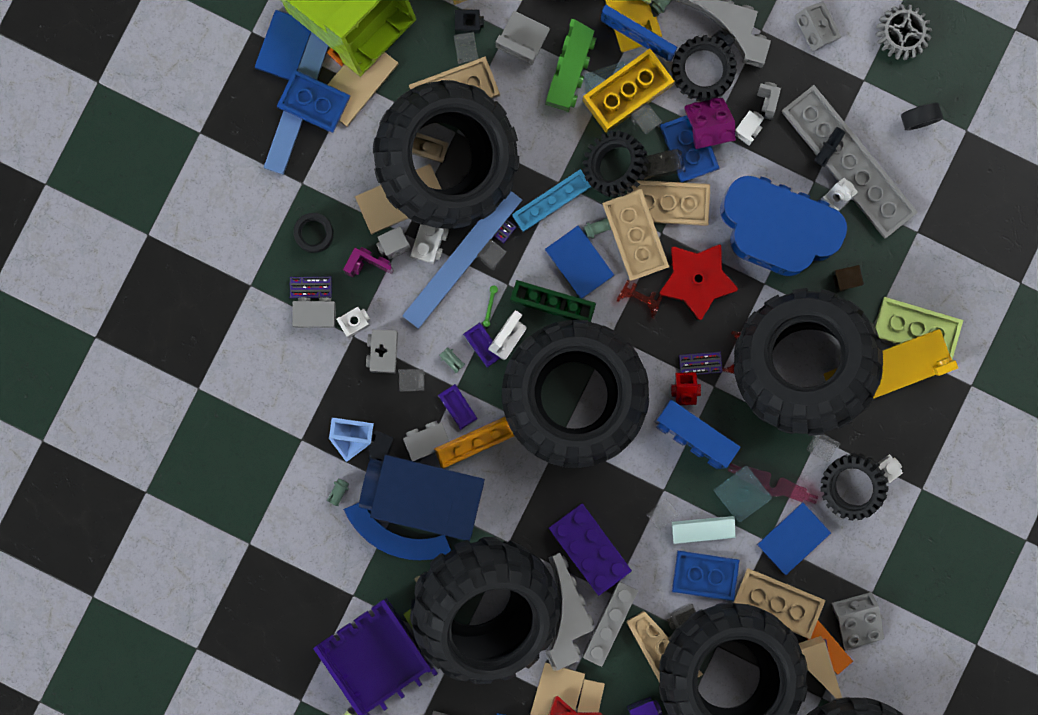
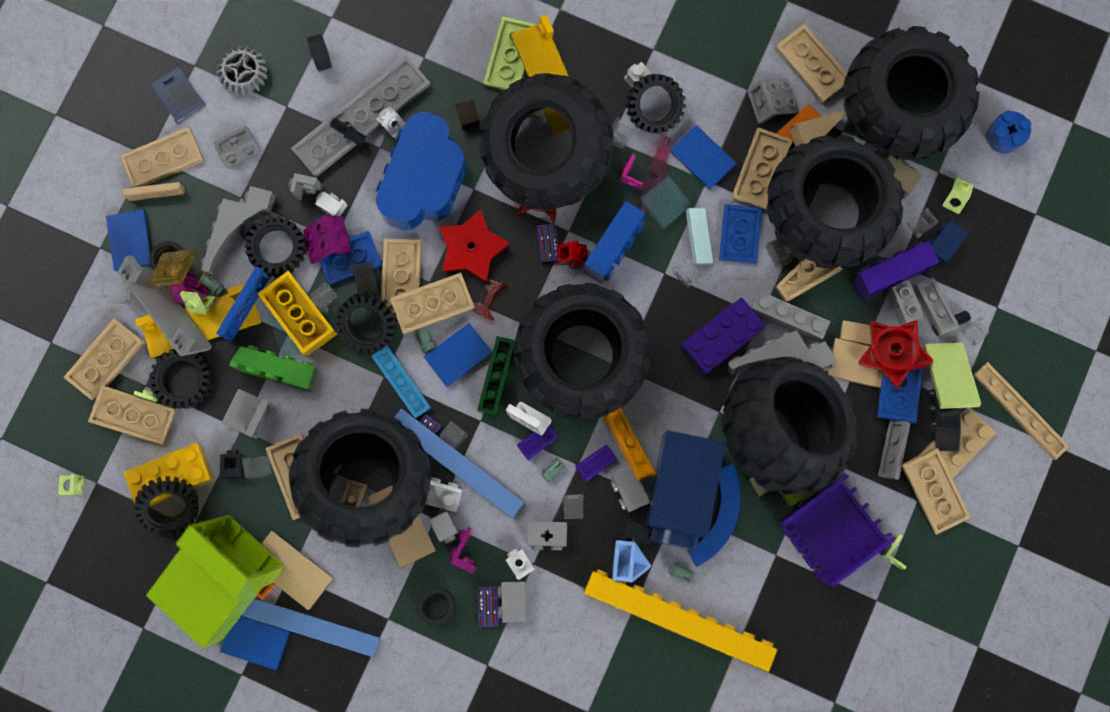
camera: 85 degrees left, 5 degrees down
blue tile [277,70,351,133] -> none
bright green hinge [482,285,498,328] -> none
none -> yellow brick [584,569,777,672]
none -> dark pink bracket [621,154,643,190]
none -> tan plate [775,24,847,104]

